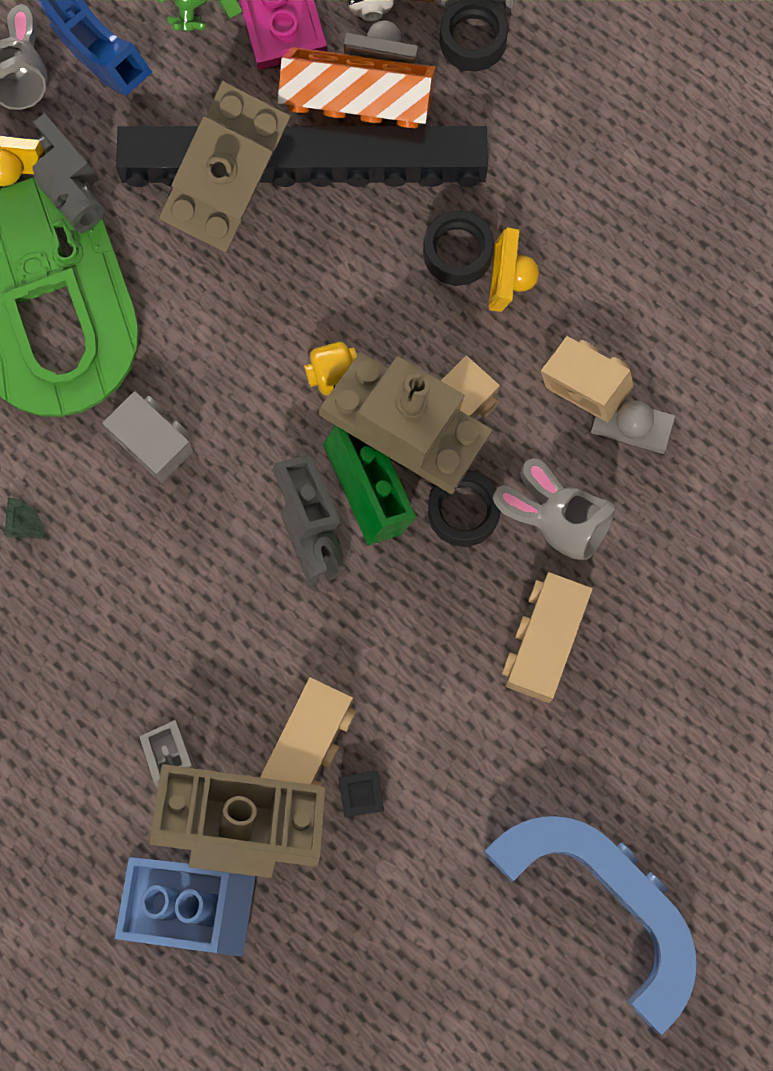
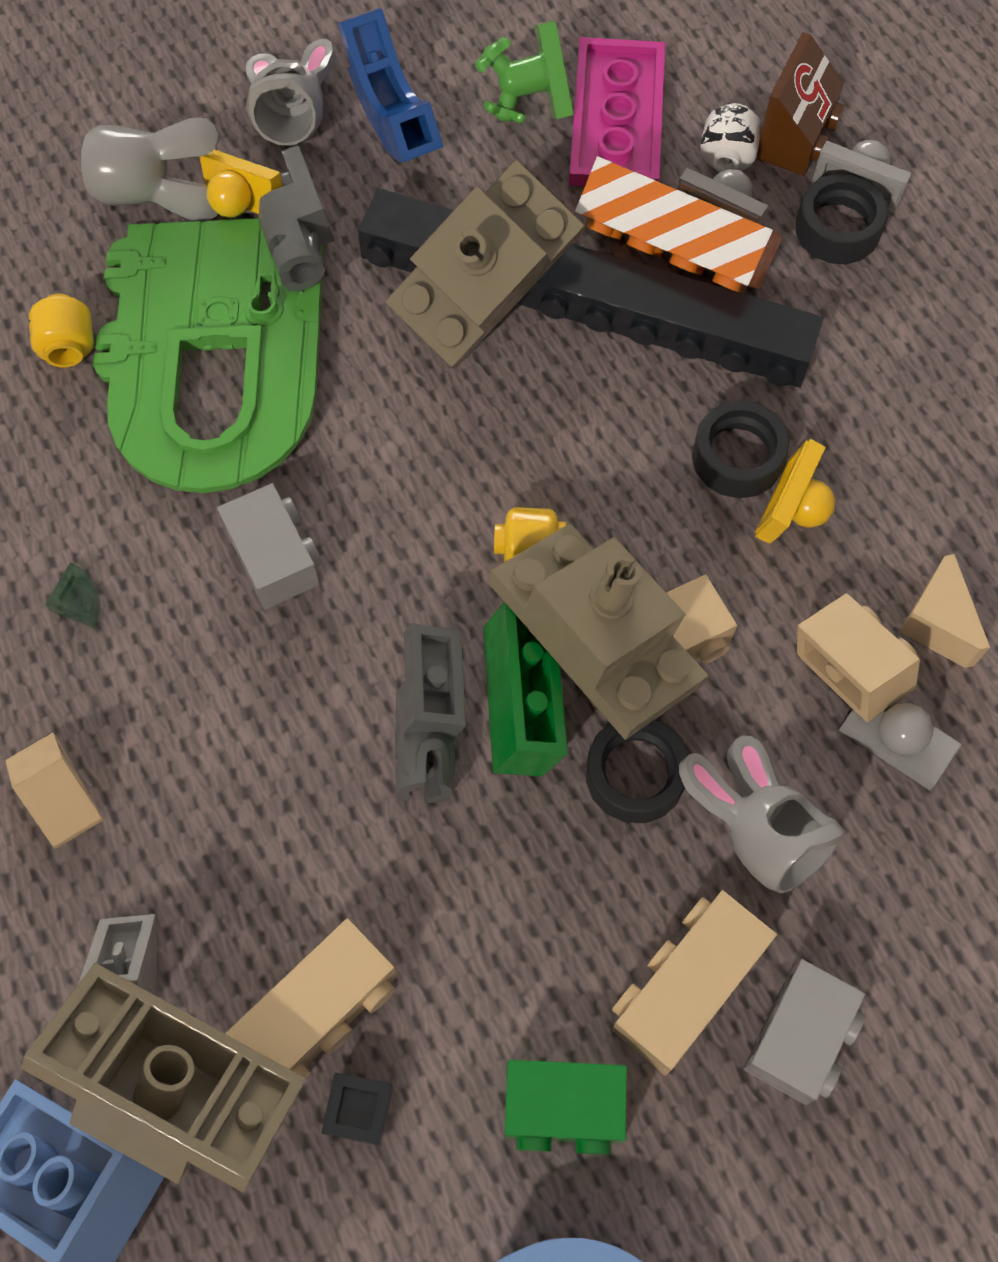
camera: 20 degrees right, 10 degrees down
none -> tan slope [5,733,104,849]
none -> green brick [504,1060,627,1155]
none -> light grey brick [743,959,866,1105]
none -> tan slope [900,554,990,668]

